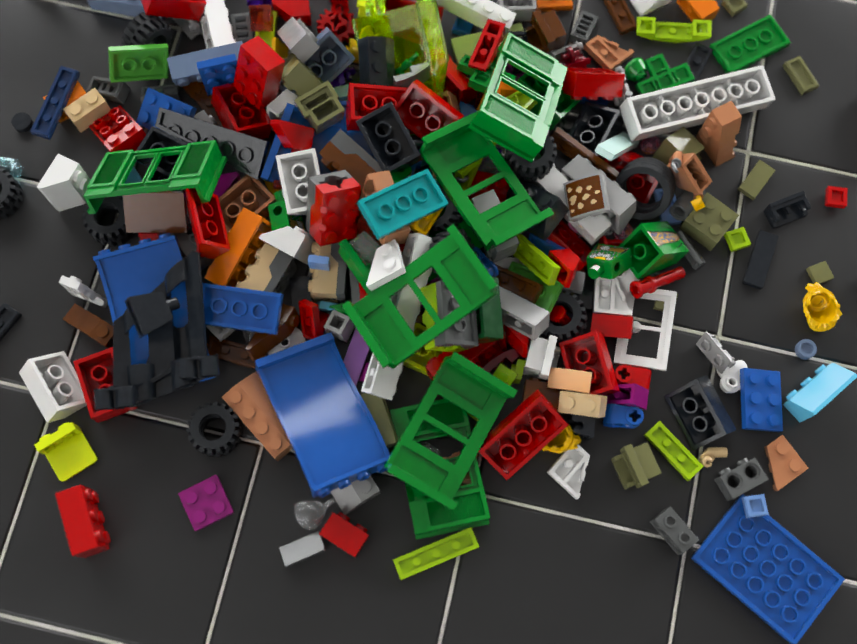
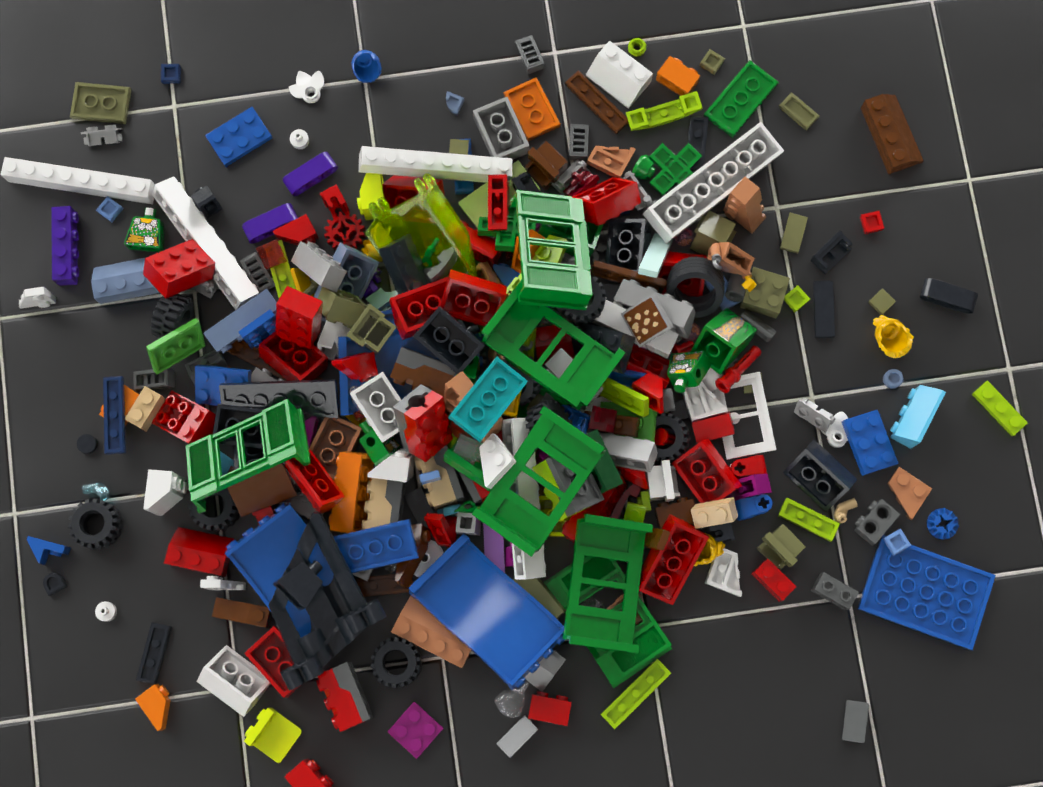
camera: 15 degrees left, 5 degrees up
light nougat slope [547,367,592,393] -> none
none -> red slope [164,527,235,577]
none -> piece [316,662,374,732]
none -> dark red panel [589,405,617,434]
none -> reddish brown tile [644,528,670,551]
none -> red brick [751,559,797,602]
none -> blue gear [927,508,959,539]

